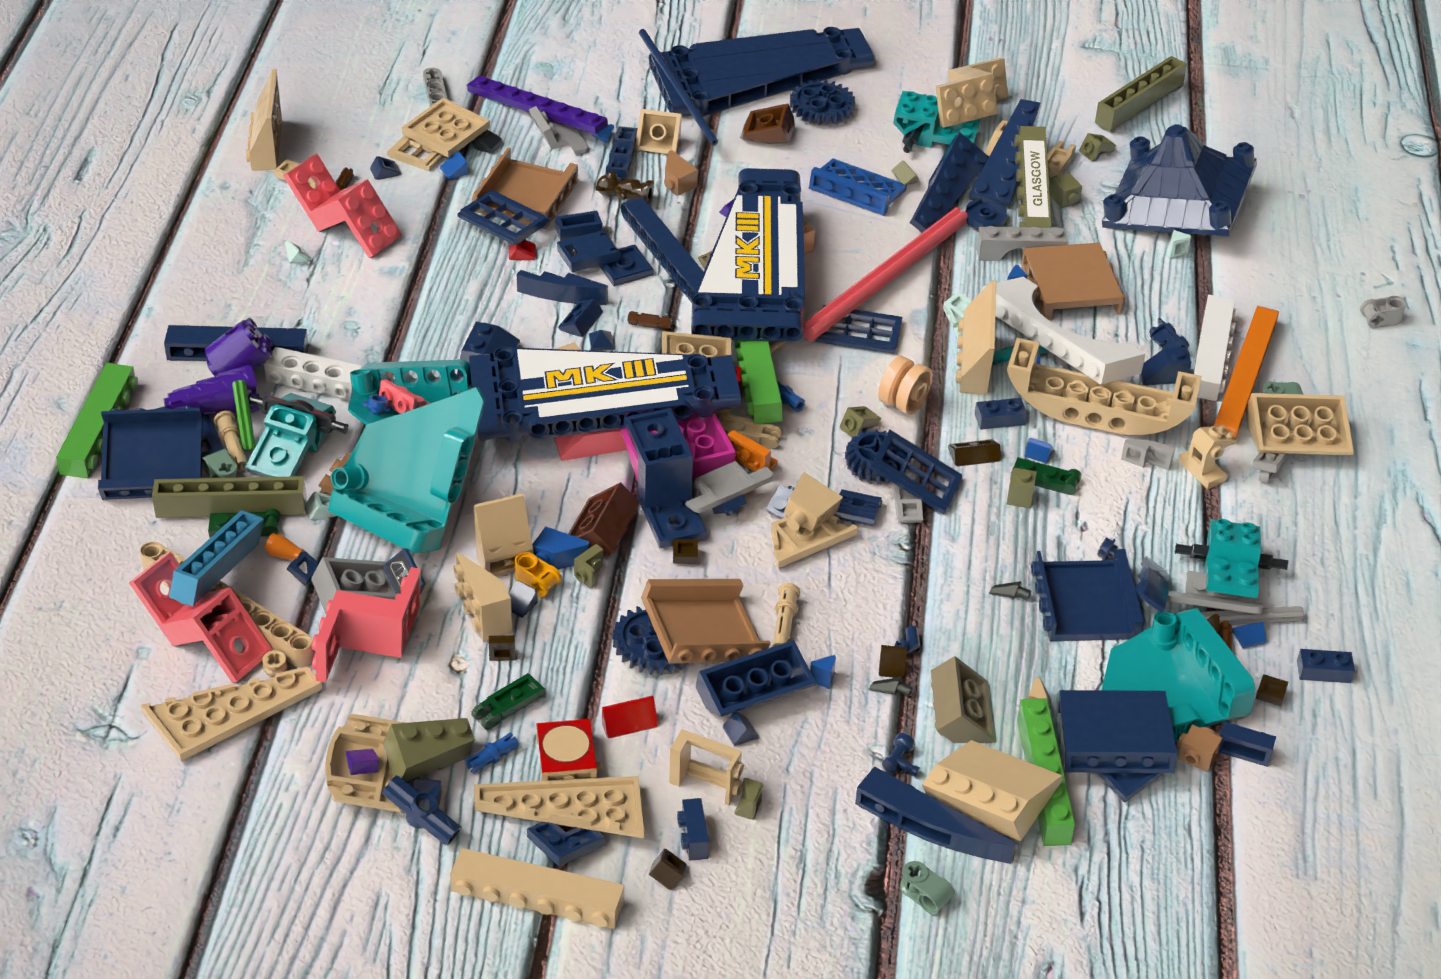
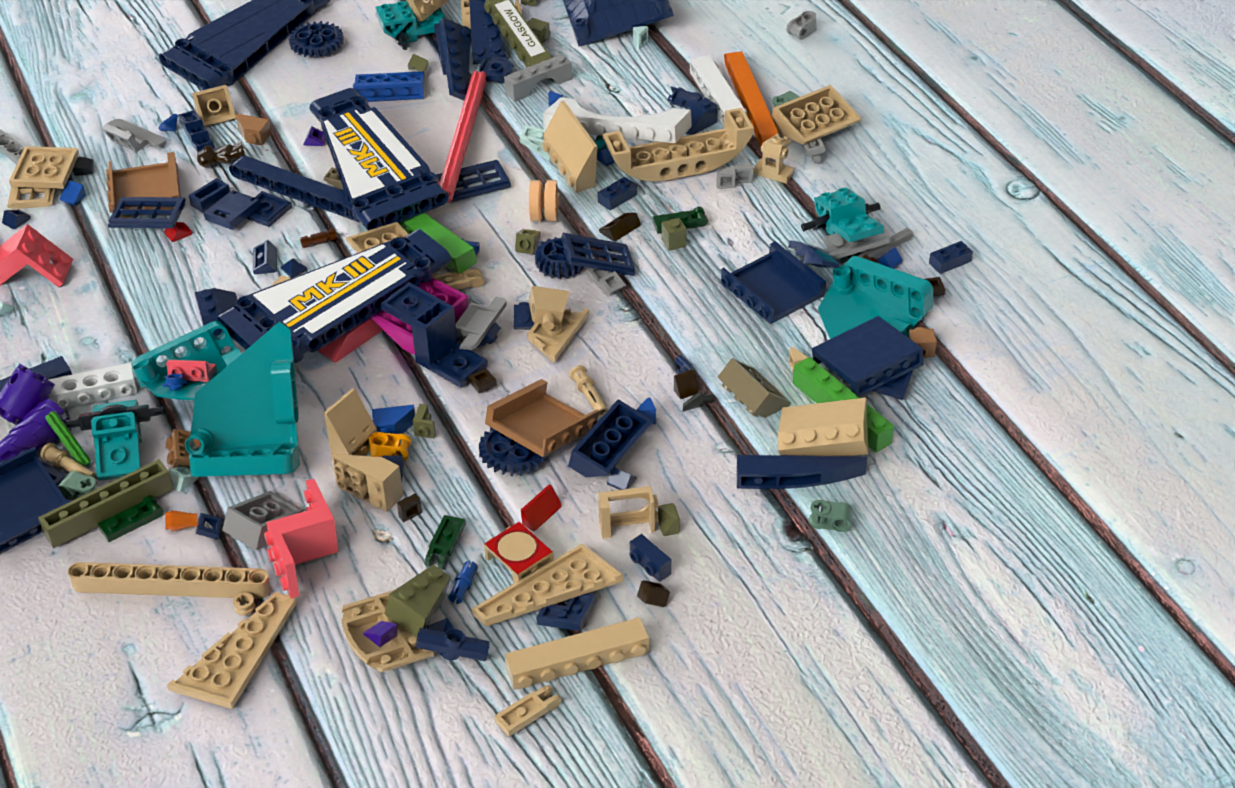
camera: 30 degrees left, 0 degrees up
coral bracket [129,552,273,683] -> none
dark azure brick [169,510,264,606] -> none
slope [383,548,426,595] -> none
dark purple plate [467,76,608,135] -> none
dark blue slope [516,270,608,305] -> none
copper slope [568,482,640,556] -> none
dark blue piece [639,29,718,146] -> none
orange bracket [727,430,778,471] -> none
reddish brown slope [740,103,795,144] -> none
dark blue piece [834,489,882,526] -> none
dark blue piece [882,733,920,777] -> none
pearl dark grey bar [989,581,1031,600] -> none
medium nougat panel [1022,242,1125,320] -> none
blue slope [1025,438,1054,464] -> none
dark blue plate [1097,537,1118,560] -> none
dark blue piece [1218,721,1276,767] -> none
none -> tan hinge [494,685,562,737]

